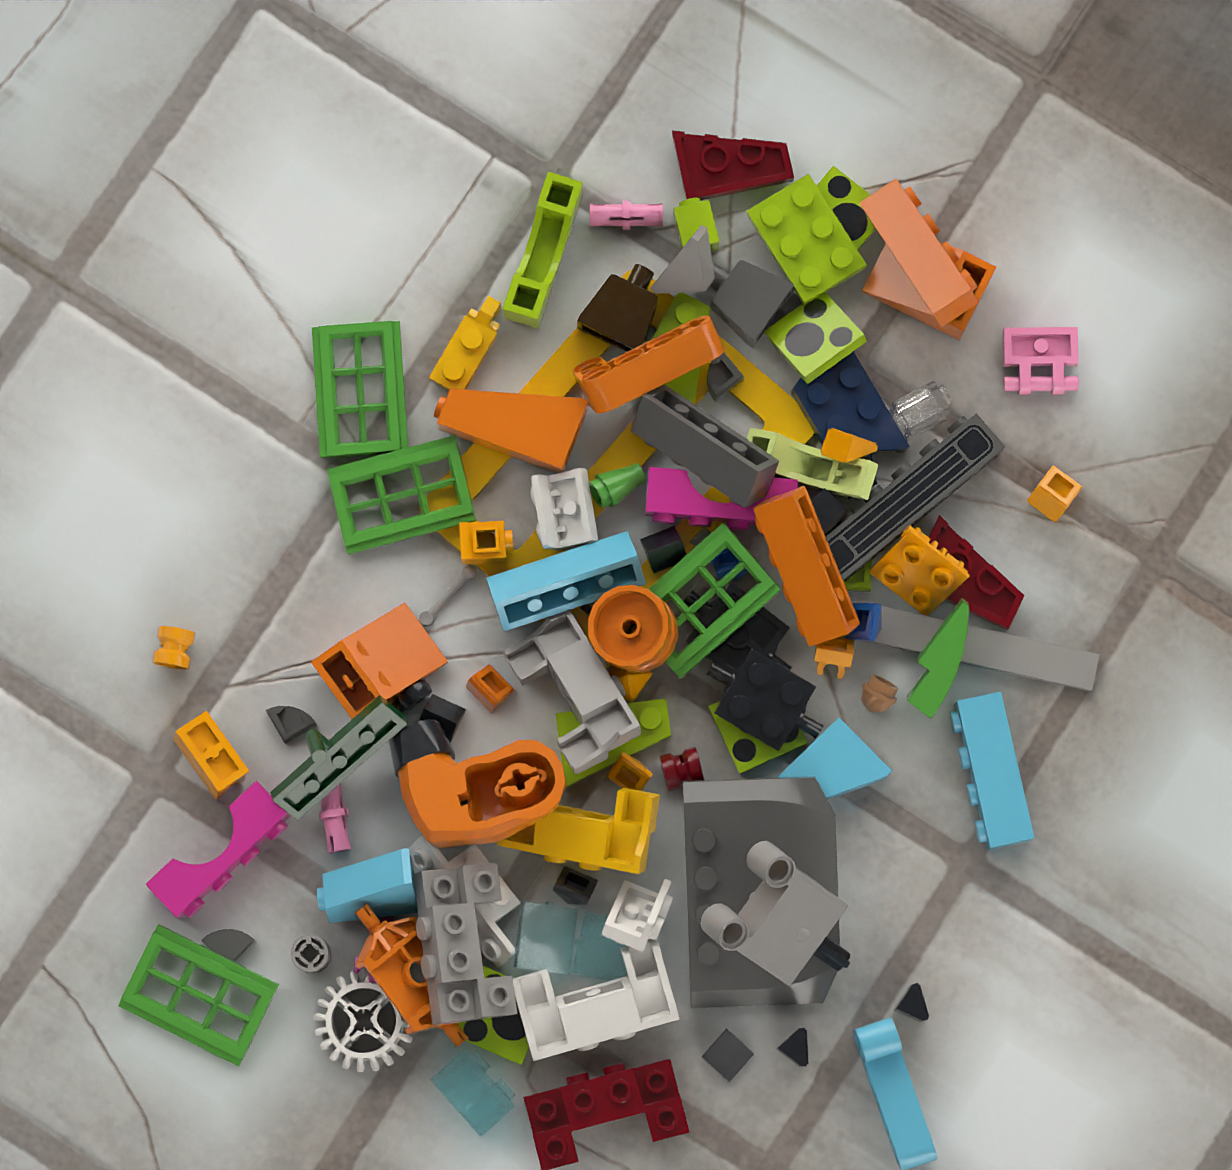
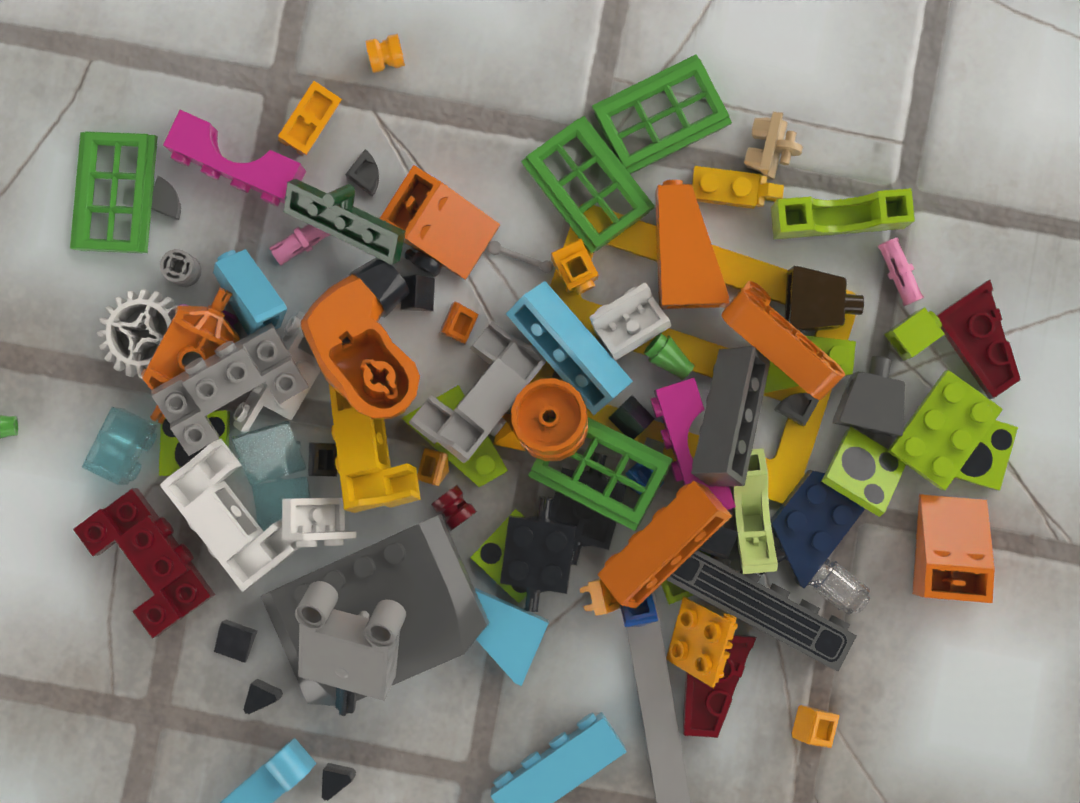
camera: 65 degrees right, 5 degrees up
light grey slope [650,225,715,294] -> none
light orange slope [821,428,878,463] -> none
orange brick [859,179,979,328] -> none
medium nougat plate [861,675,898,713] -> none
bright green slope [907,598,969,719] -> none
bright pink plate [1002,327,1079,395] -> none
none -> tan hips [744,111,803,180]

